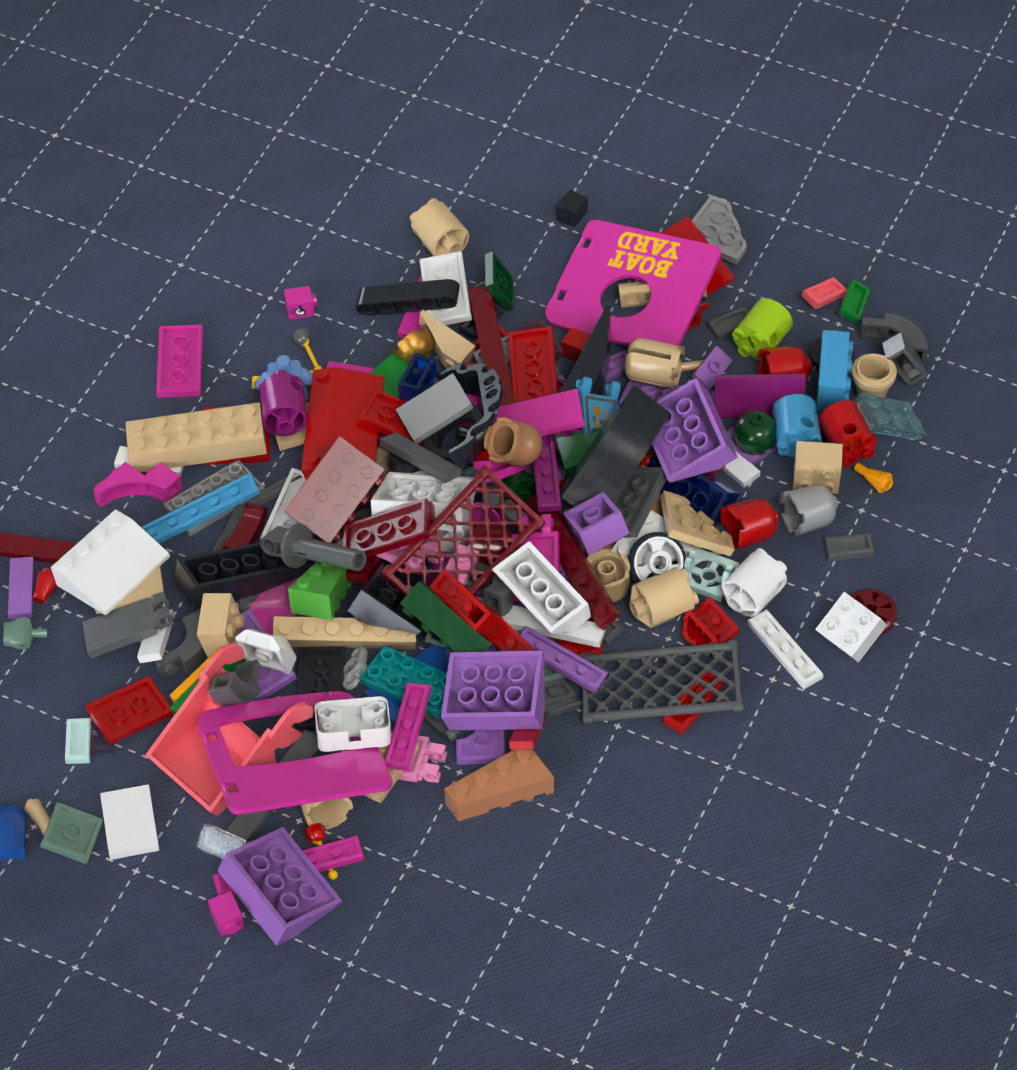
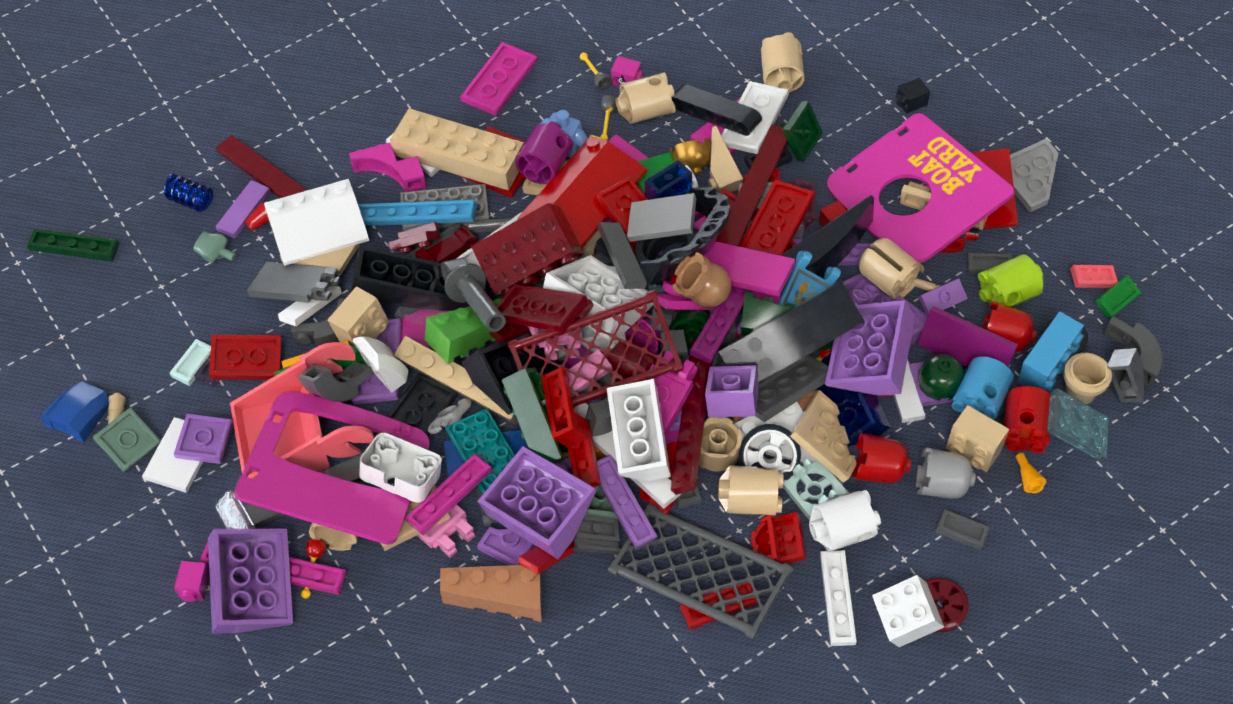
camera: 30 degrees right, 5 degrees up
none -> medium lavender tile [174,414,233,464]
none -> slope [388,222,441,254]
none -> dark grey hinge [580,52,612,90]
none -> tan cylinder [616,72,675,124]

